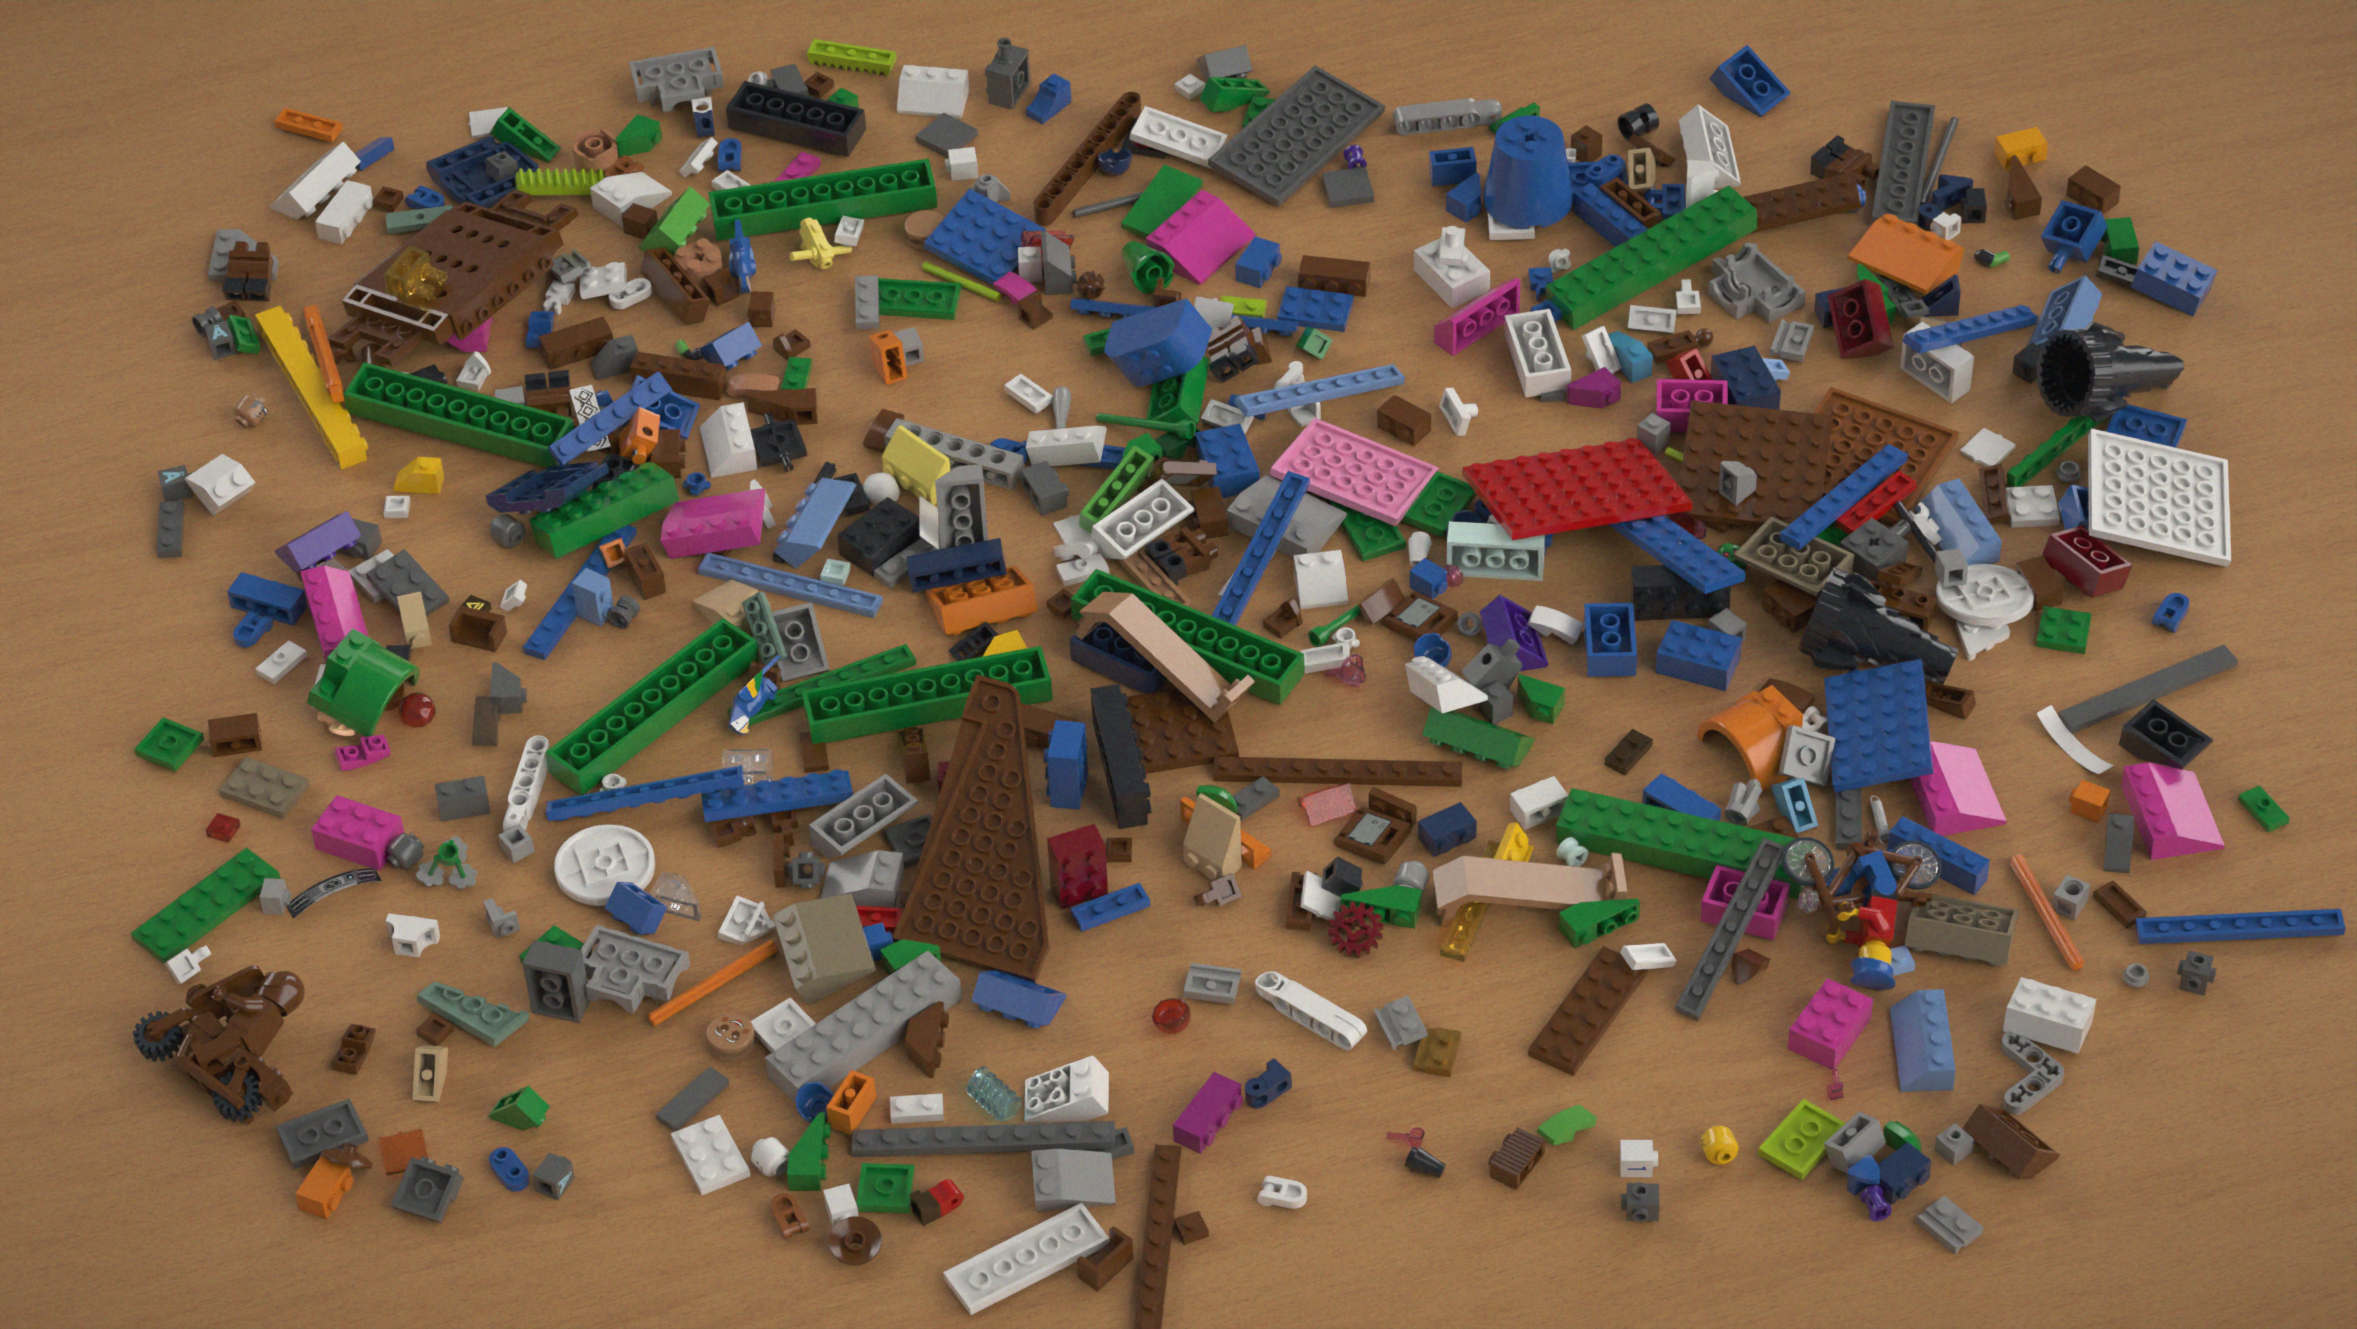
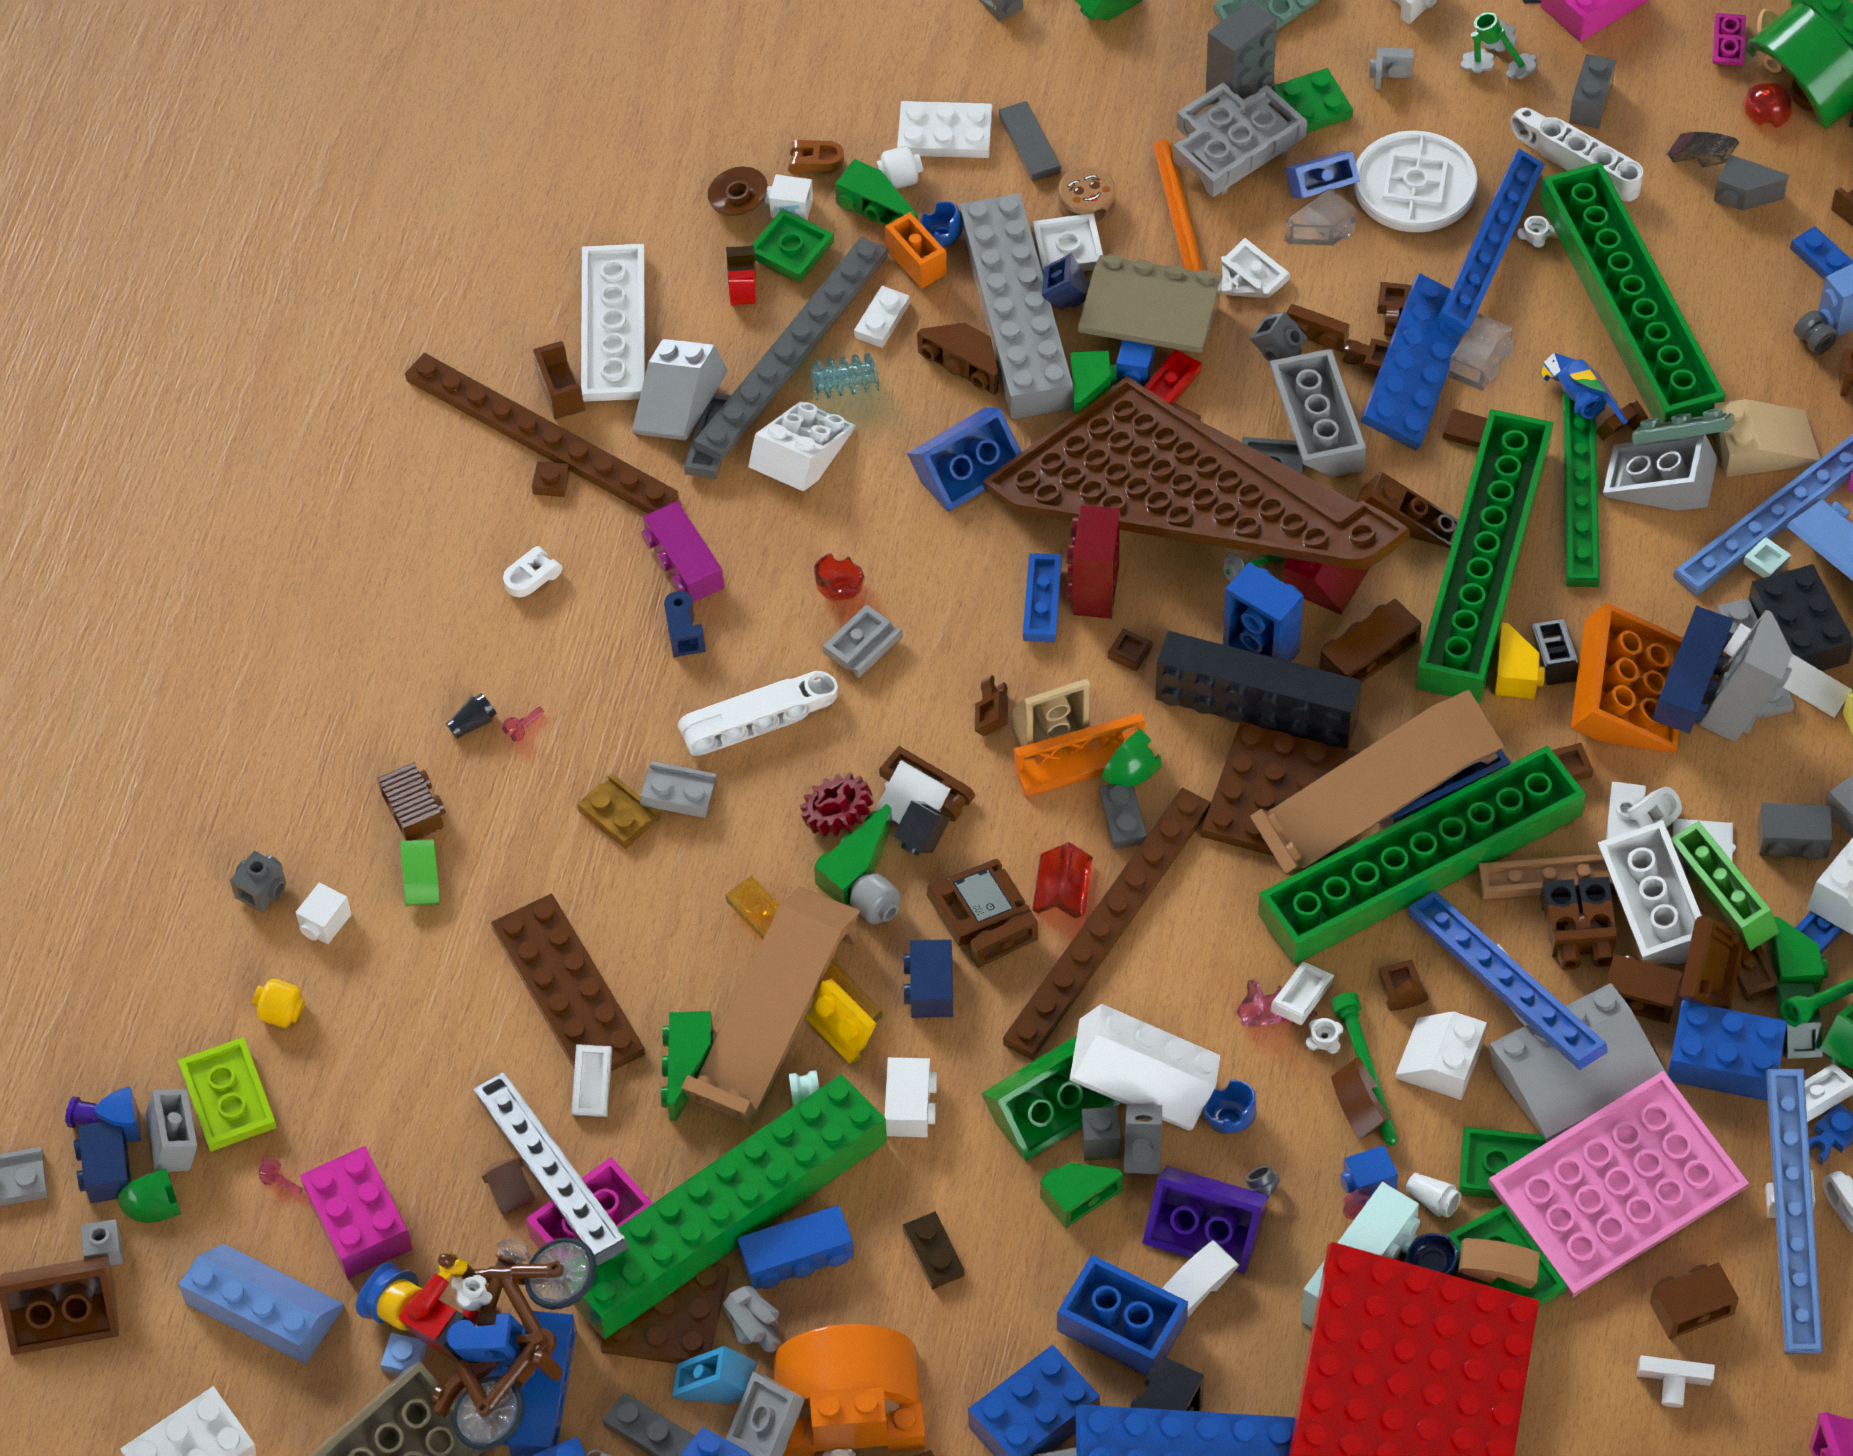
camera: 120 degrees right, 10 degrees up
dark grey head [387,833,424,870] -> none
light grey plate [498,824,535,863] -> none
light grey slope [820,850,904,908] -> none
reddish brown container [1383,591,1458,641] -> none
light grey beam [2001,1031,2064,1115] -> none
none -> white plate [451,1275,492,1311]
none -> dark blue slope [1042,253,1090,310]
none -> medium nougat slope [1458,1238,1540,1289]

